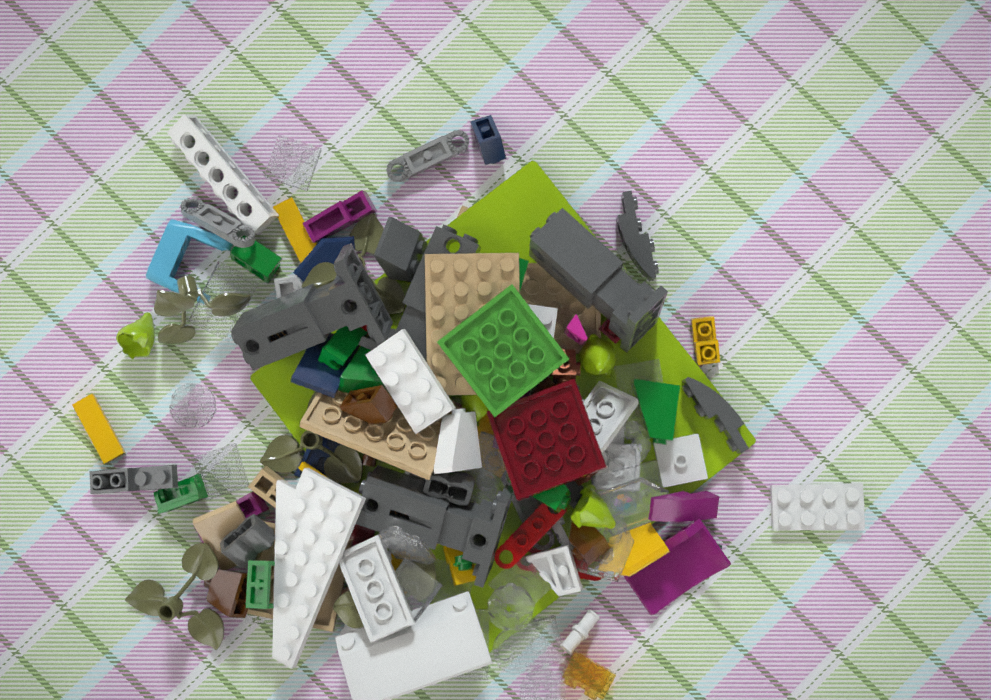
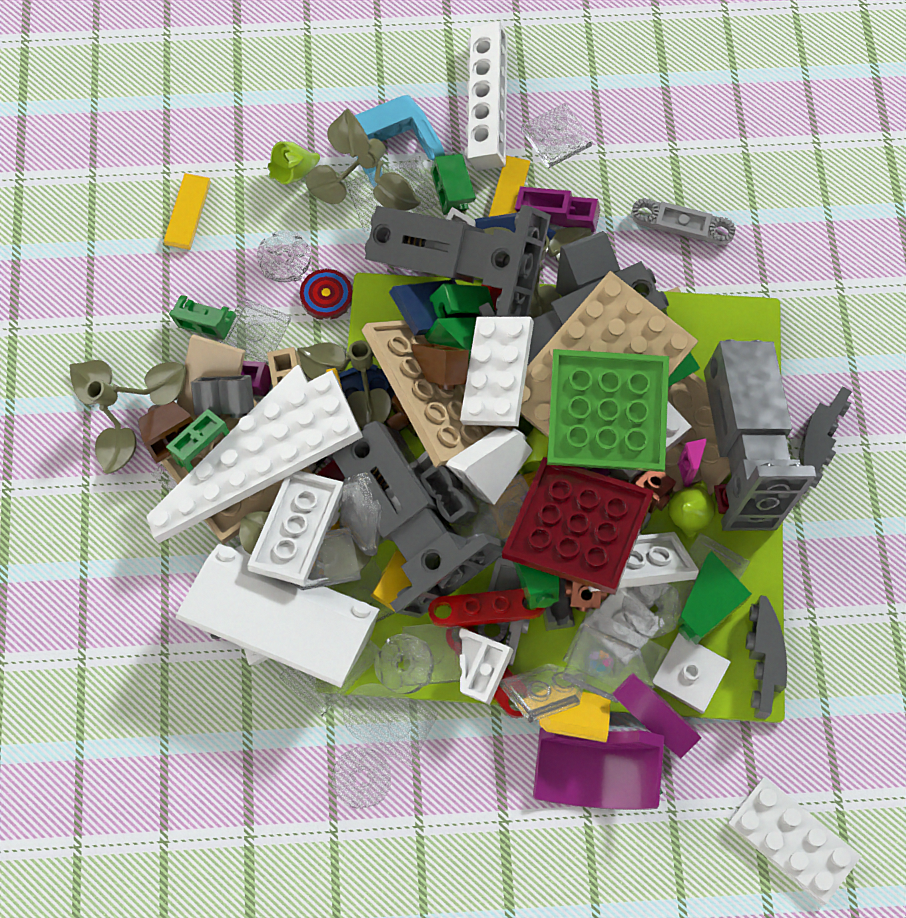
camera: 40 degrees right, 15 degrees down
dark grey slope [89,465,178,494] -> none
light grey plate [181,197,255,248] -> none
green plate [453,555,476,571] -> none
dark blue slope [470,115,506,165] -> none
white pin [560,610,600,655] -> none
clear yellow brick [561,650,616,700] -> none
reddish brown slope [569,521,610,566] -> none
lime hat [571,485,616,529] -> none
yellow slope [691,316,720,365] -> none
none -> dark red tile [299,268,353,320]

